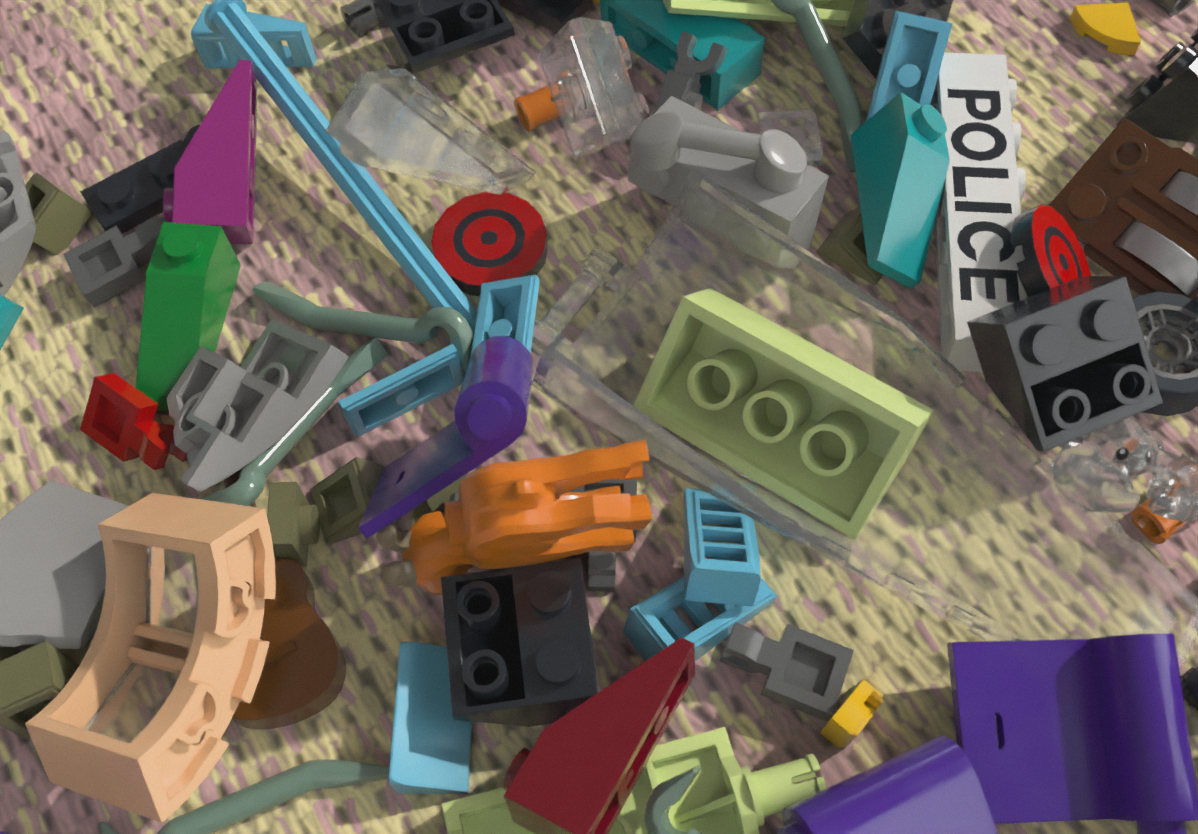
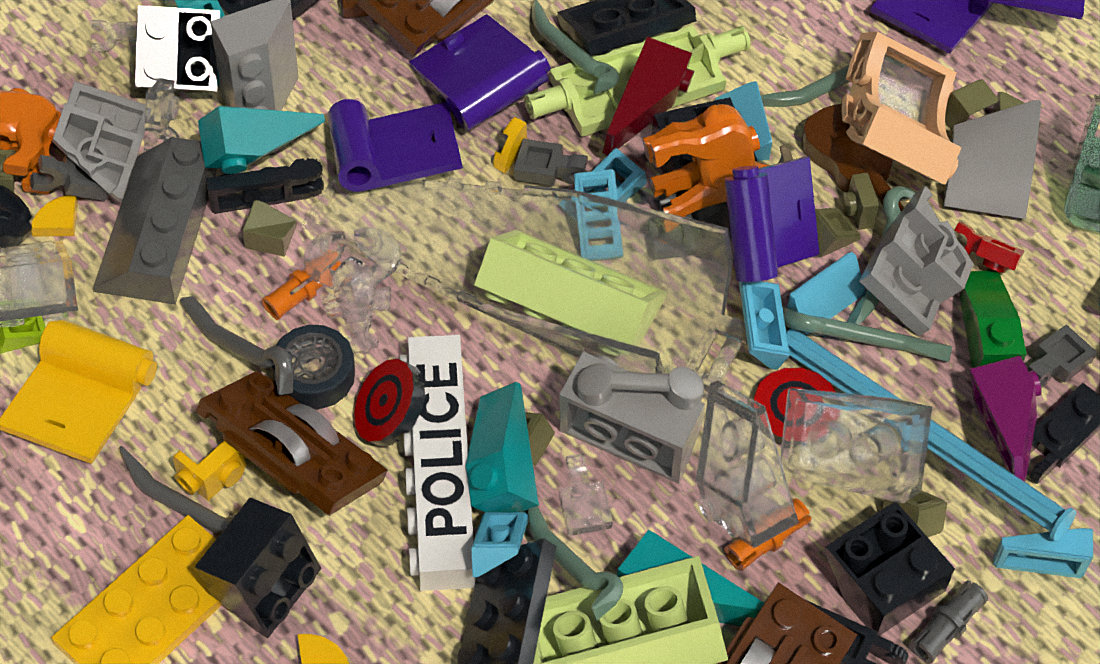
camera: 165 degrees right, 5 degrees down
dark grey plate [652,31,728,115] -> none
black slope [967,276,1163,452] -> none

